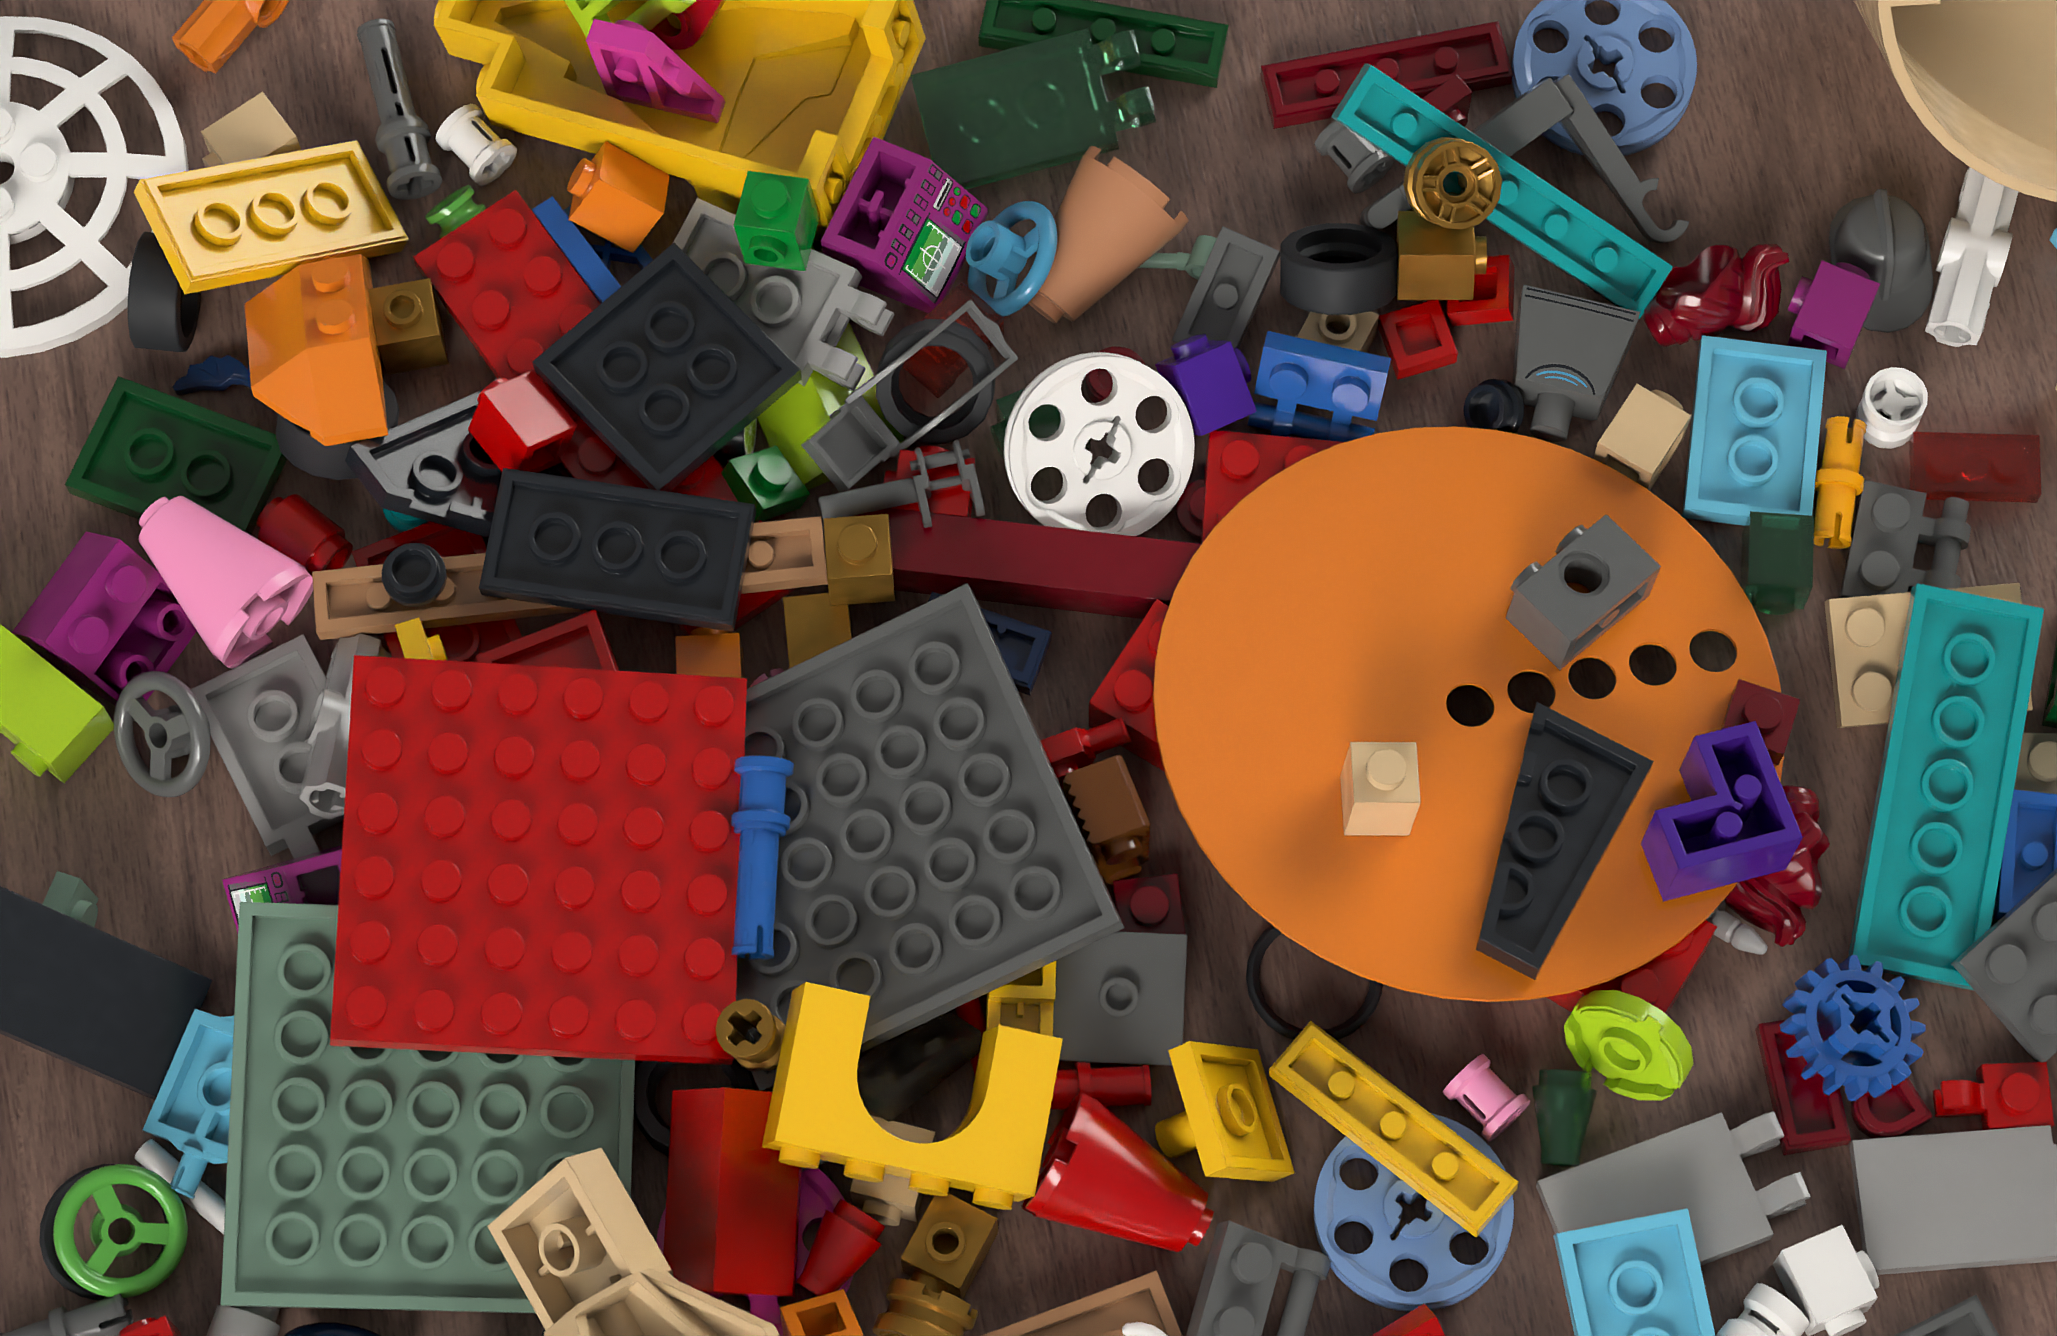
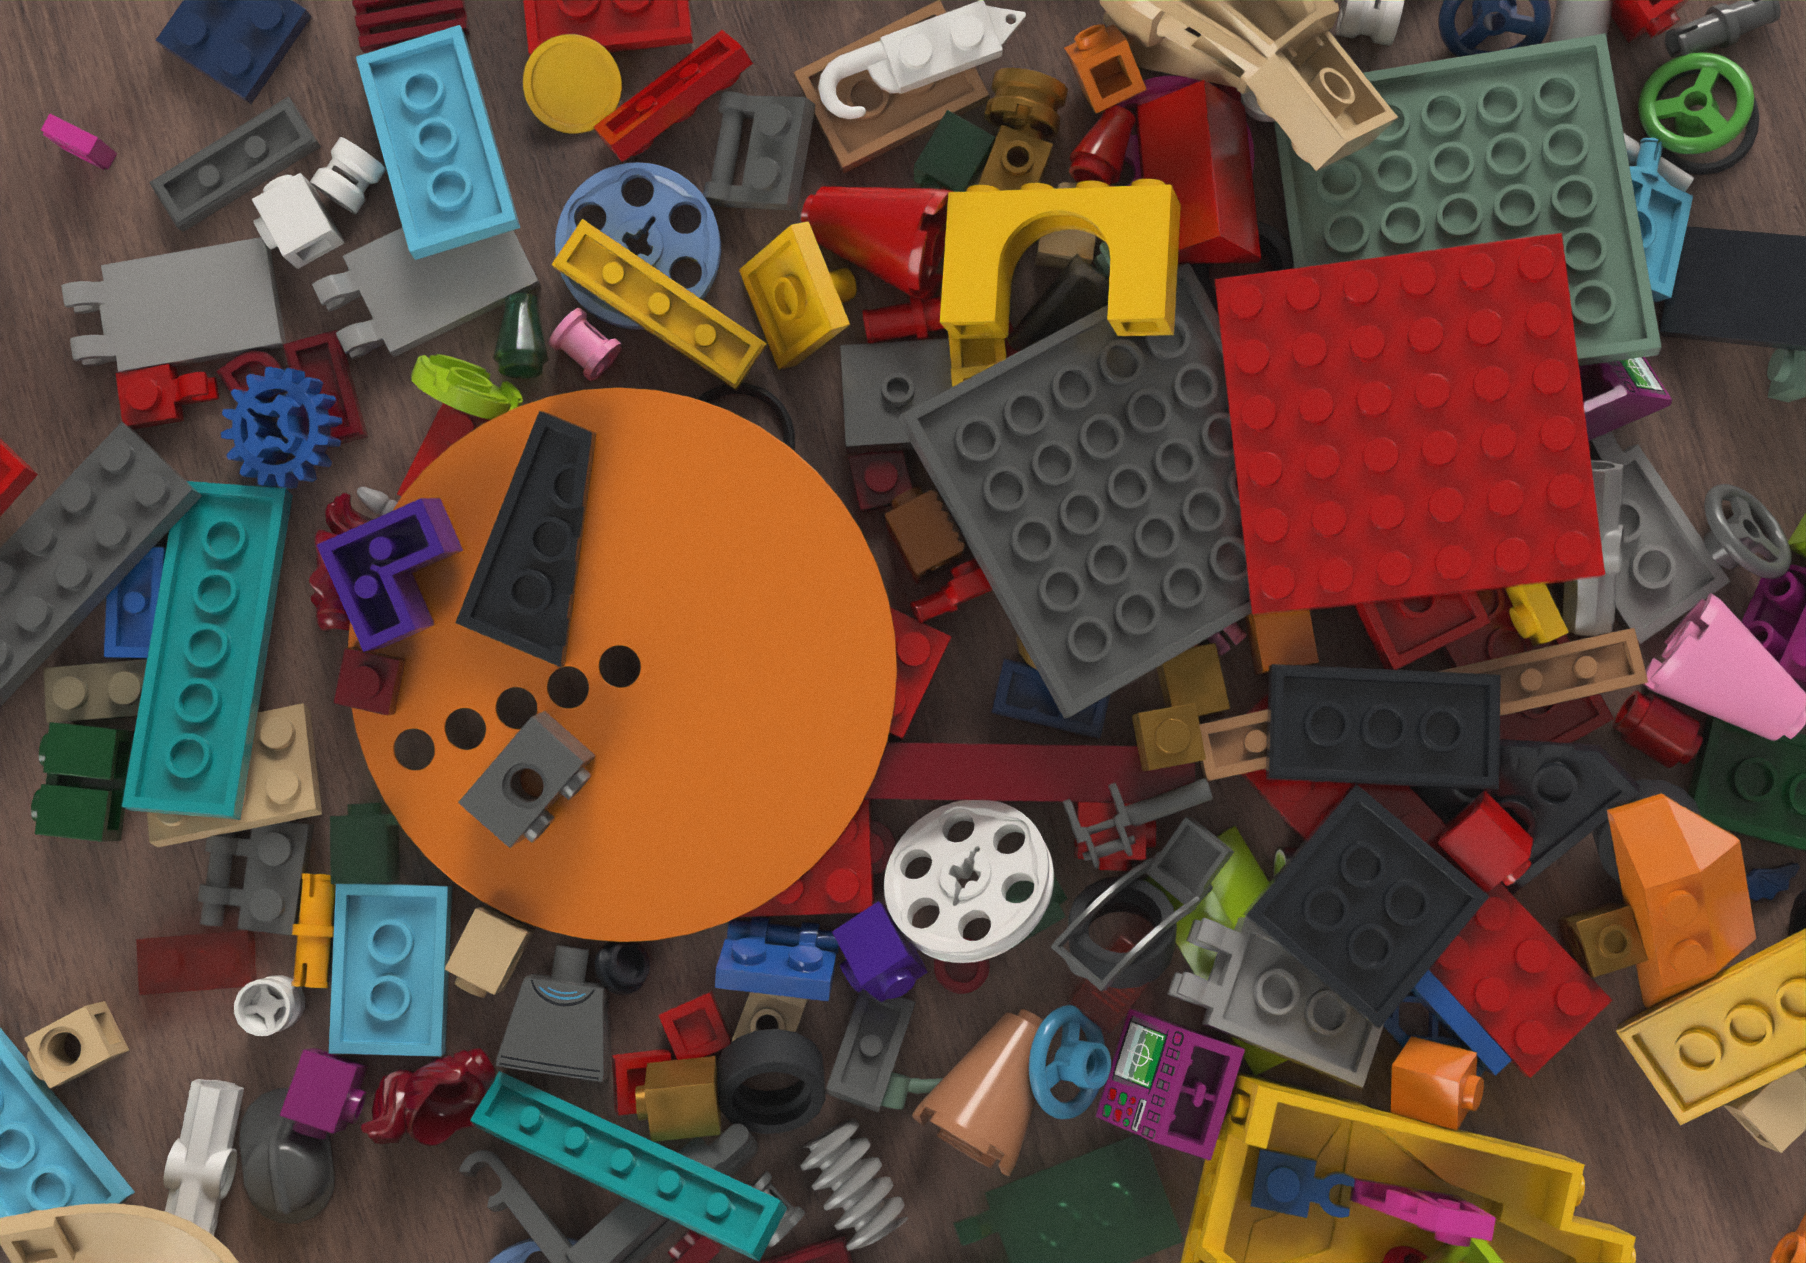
camera: 175 degrees right, 15 degrees up
dark grey pin [357,19,443,200] -> none
black plate [382,543,447,607] -> none
bright green bush [425,185,487,239] -> none
white bush [435,104,517,186] -> none
pearl gold bush [716,999,785,1072] -> none
green plate [721,445,810,523] -> none
blue pin [731,756,794,960] -> none
green brick [733,171,820,271] -> none
tan brick [1340,742,1421,836] -> none
pearl gold wheel [1403,137,1502,230] -> none
none -> light grey piece [800,1118,908,1251]
none -> clear green brick [914,110,995,192]
none -> blue plate [1250,1148,1355,1218]

